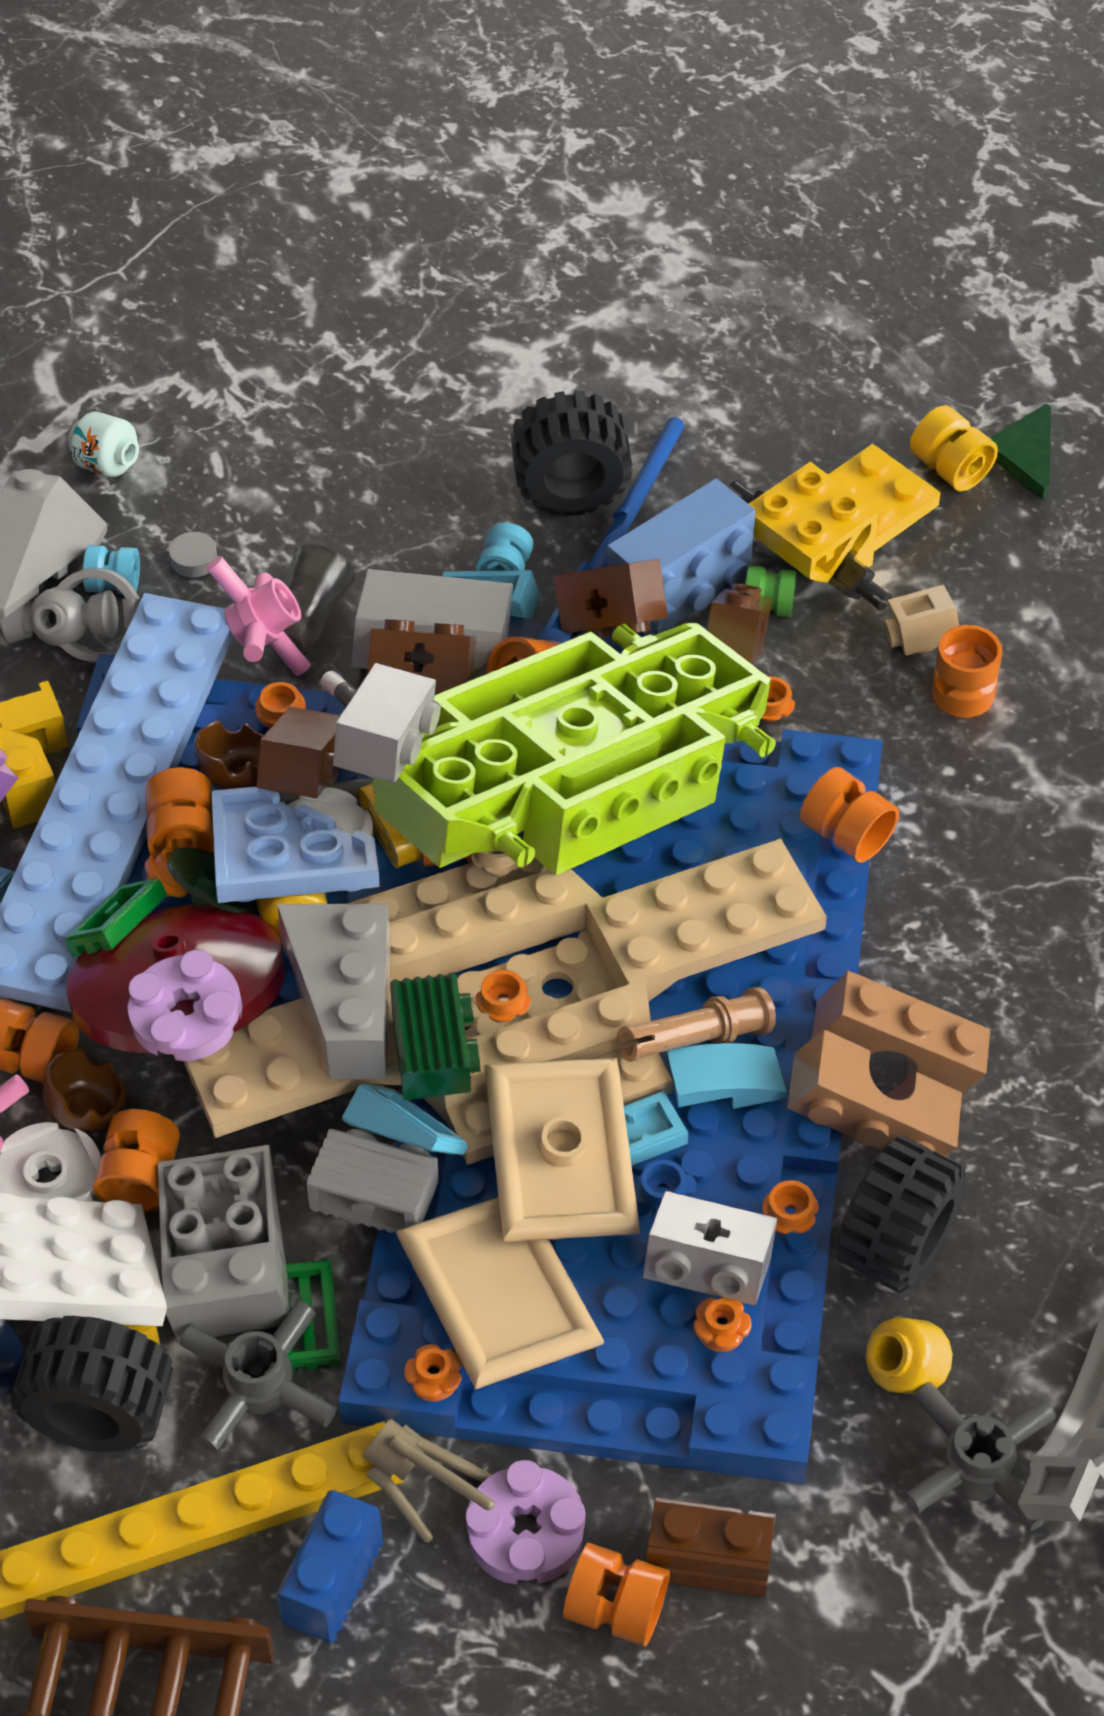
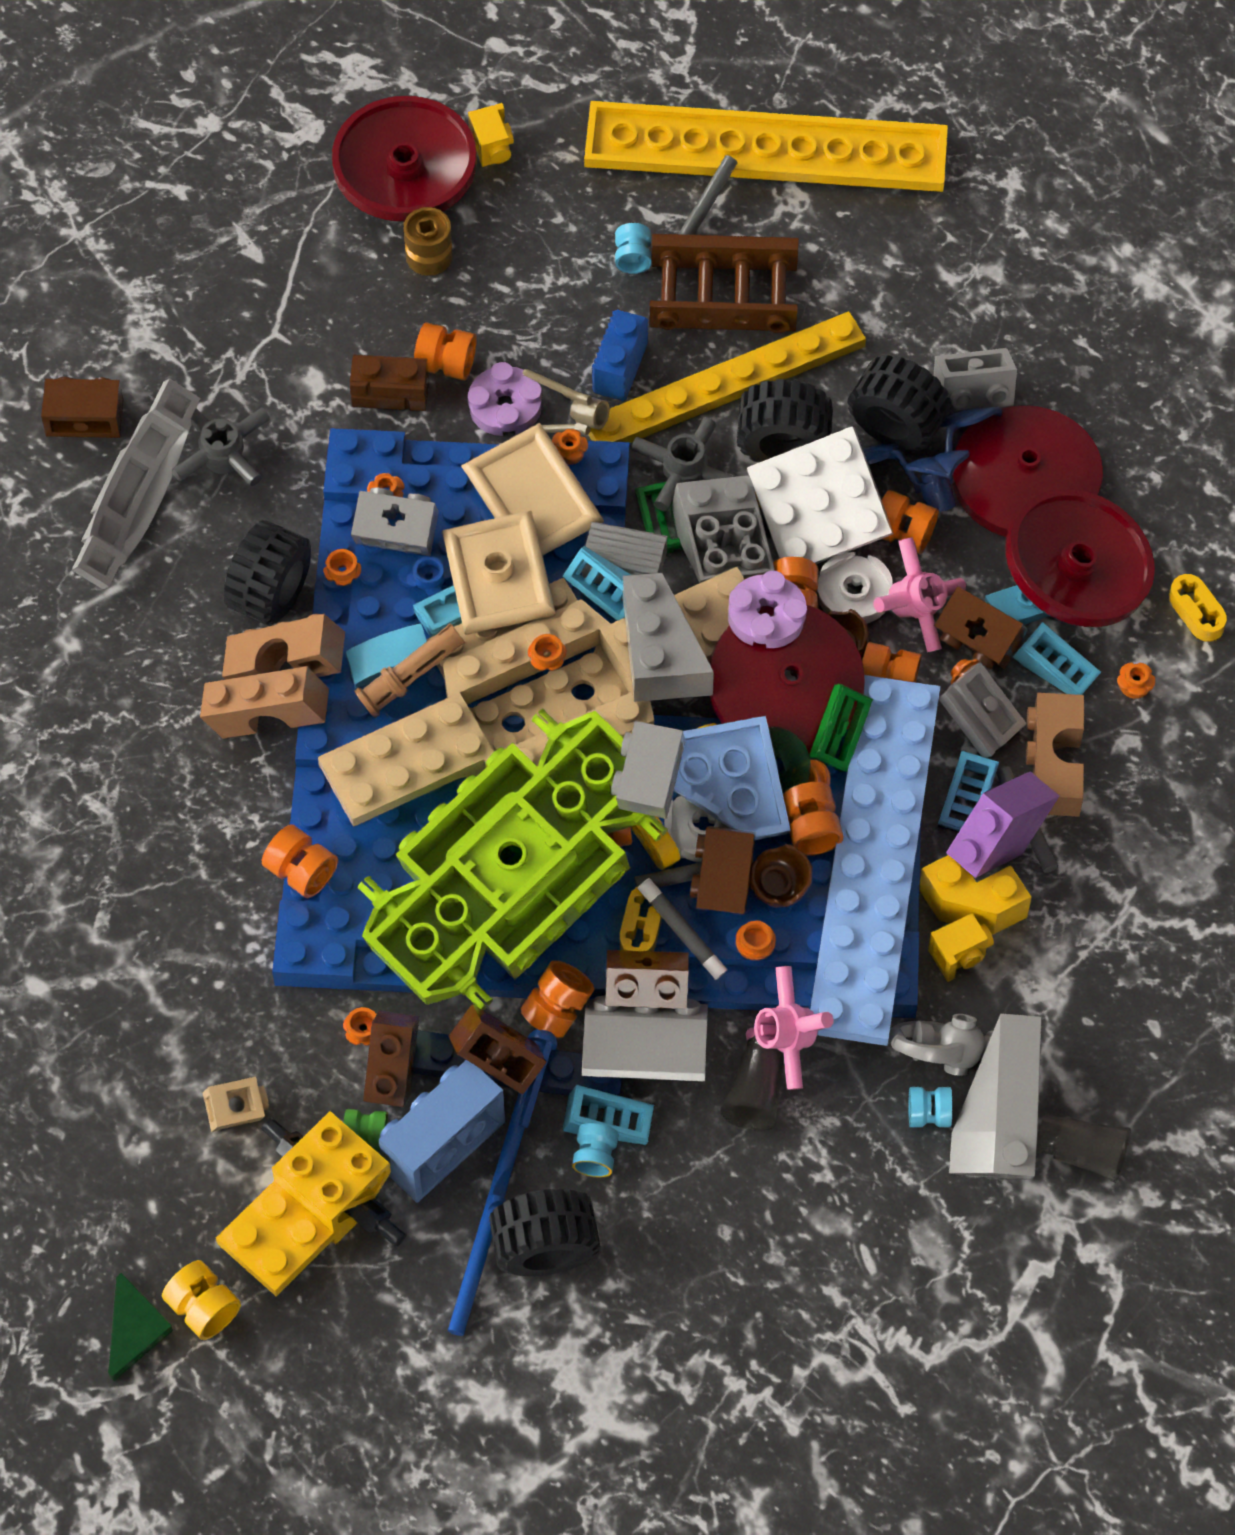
camera: 175 degrees right, 10 degrees up
light aqua head [68,412,139,477] -> none
light grey tile [169,532,217,578] -> none
dark green brick [390,972,481,1100] -> none
yellow head [865,1317,953,1395] -> none
orange wheel [932,625,1002,718] -> none

